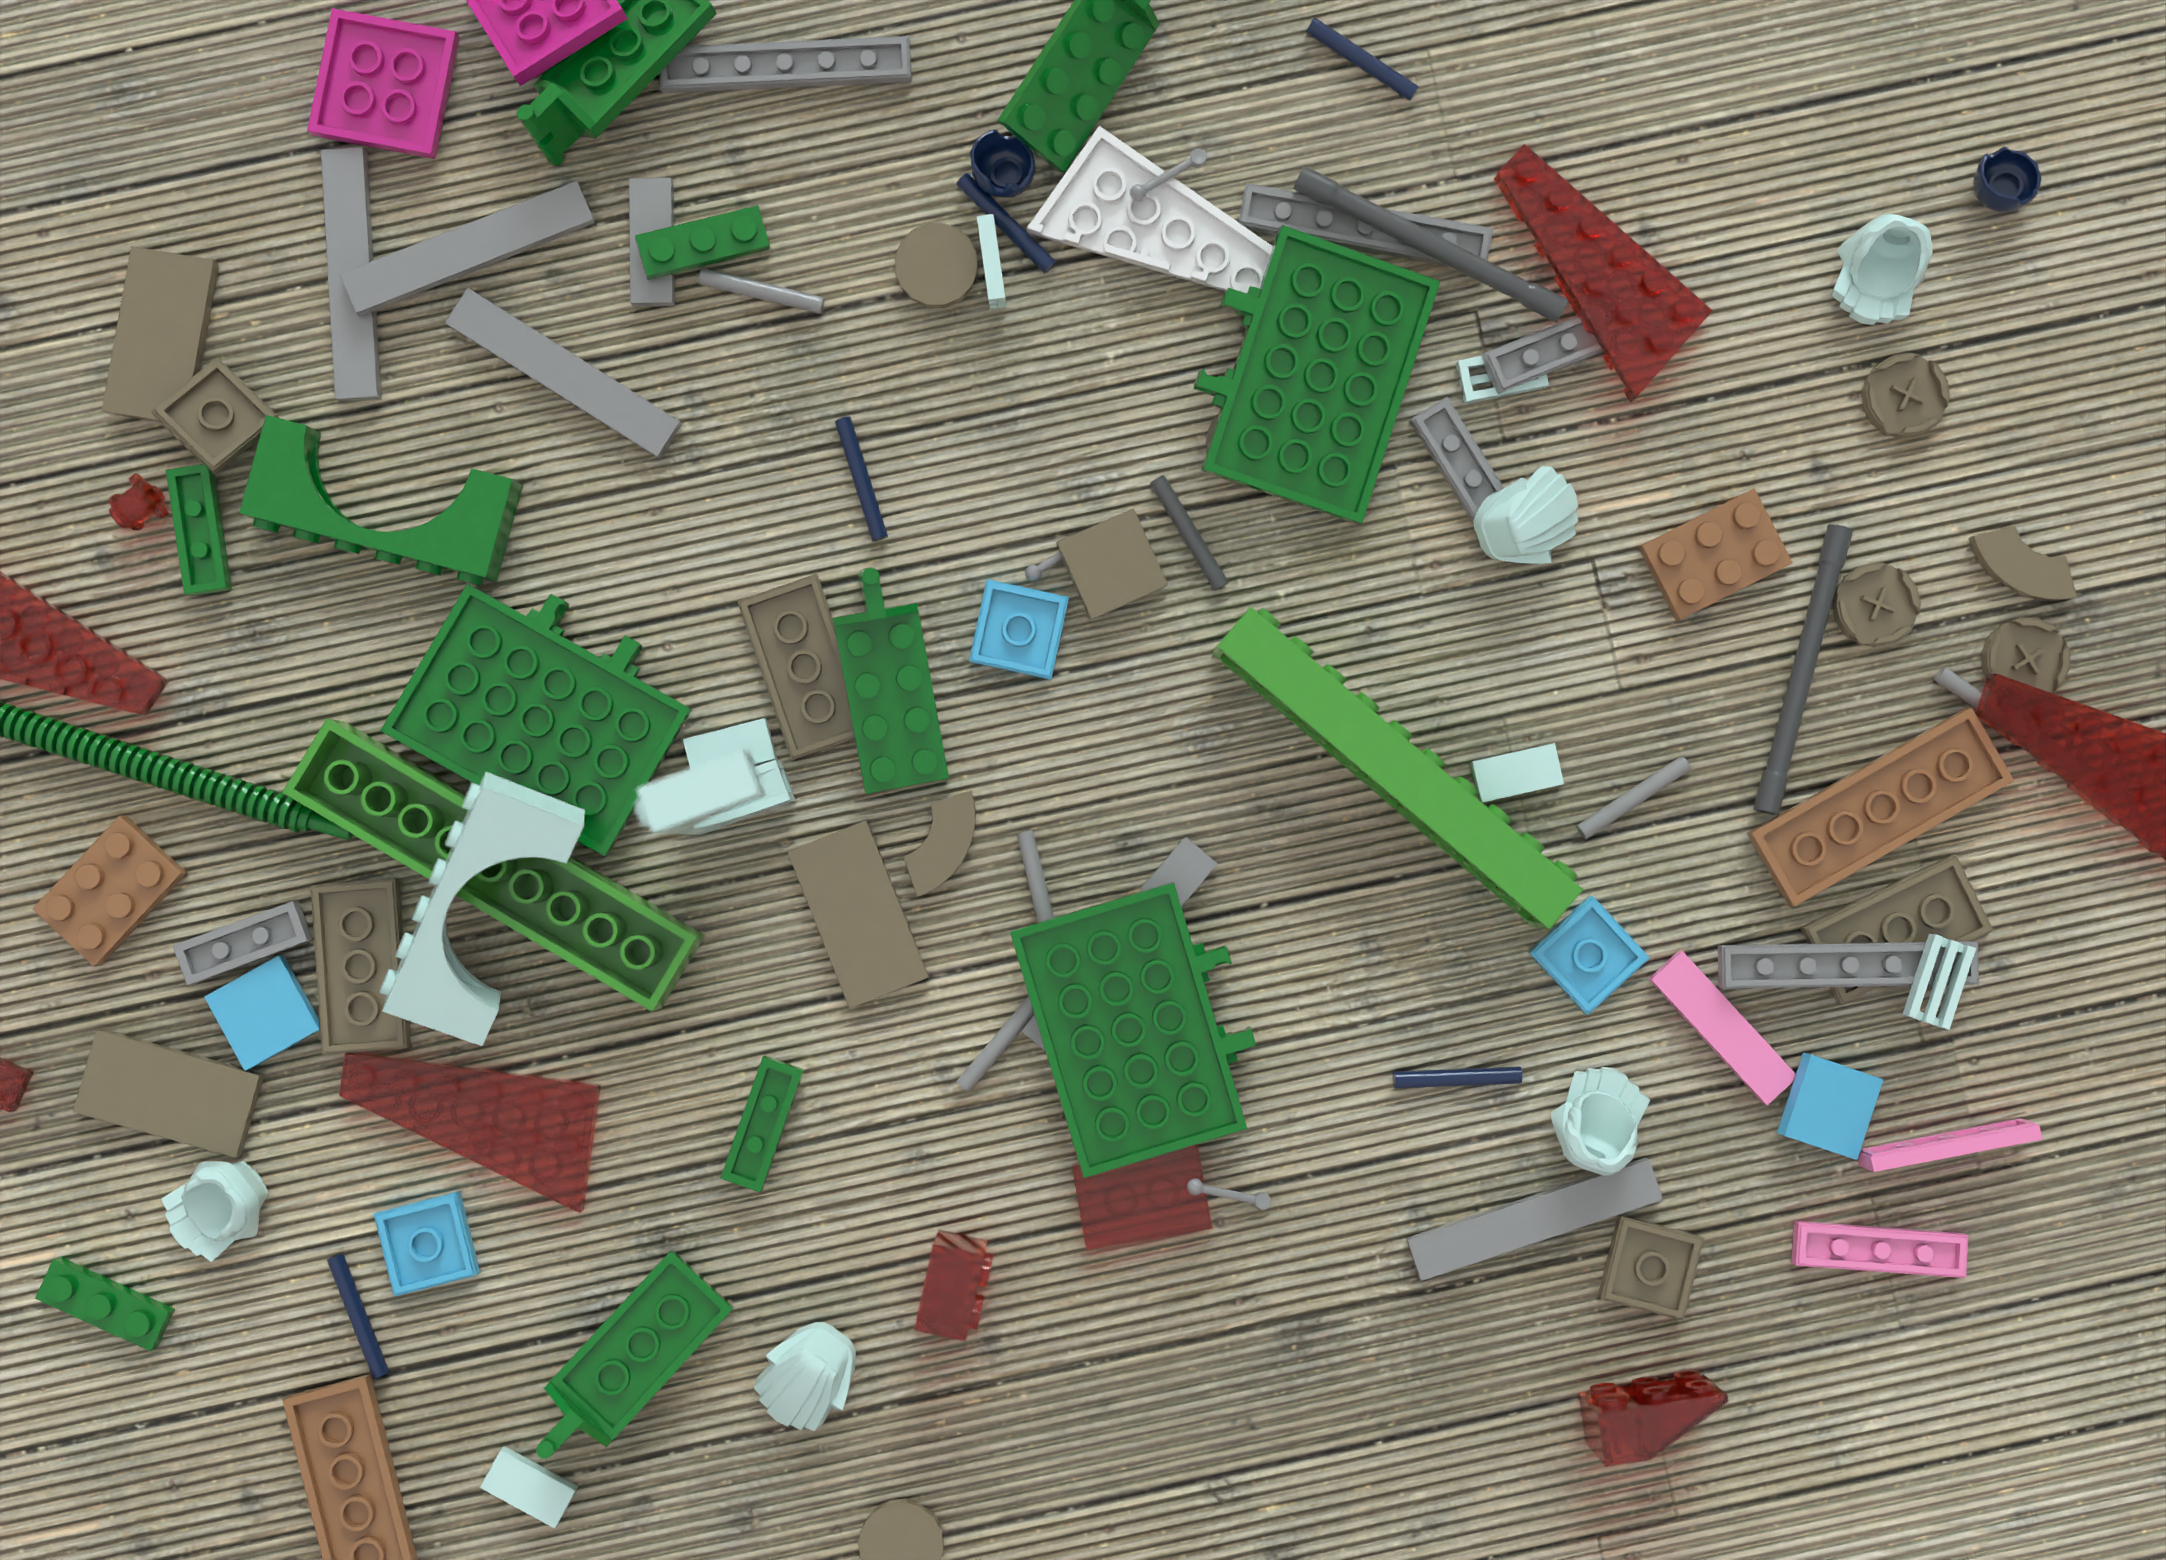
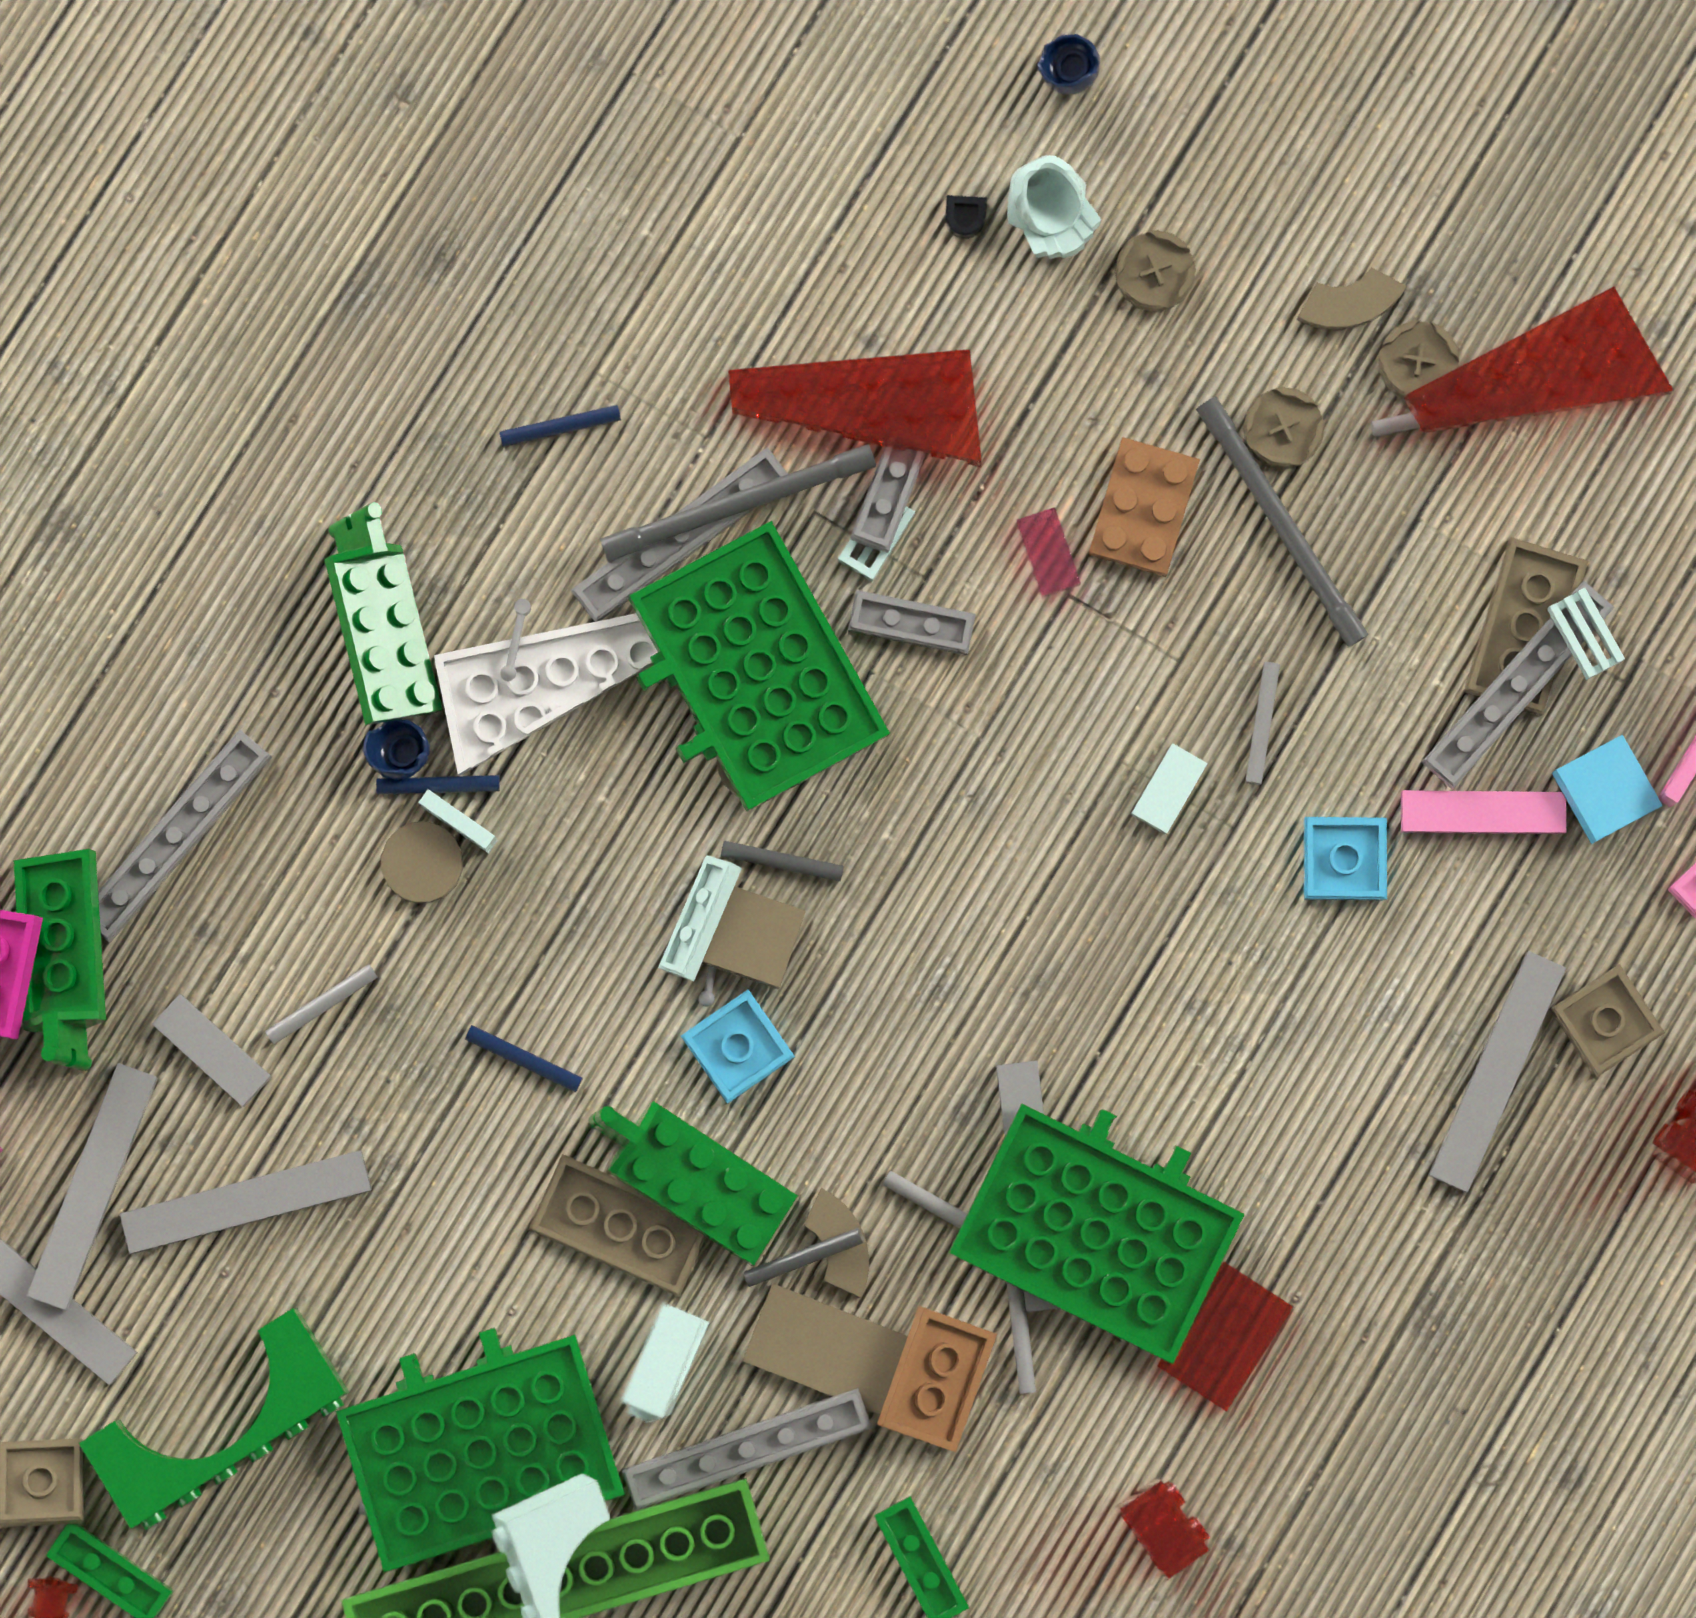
camera: 50 degrees left, 5 degrees down
green plate [635,205,770,280] -> none
light aqua tile [683,718,777,769] -> none
light grey hinge [1187,1178,1271,1210] -> none
bright green brick [1212,607,1583,929] -> none
dark blue bar [1393,1066,1522,1089] -> none
light aqua hair [1473,466,1578,564] -> none
light aqua hair [1551,1066,1650,1176] -> none
medium nougat plate [1747,707,2014,907] -> none
none -> light grey tile [622,1388,872,1510]
none -> light aqua tile [658,855,742,981]
none -> dark grey bar [744,1227,864,1287]
none -> medium nougat plate [877,1306,997,1452]
none -> black tile [945,195,987,239]
none -> clear pink tile [1016,507,1081,598]

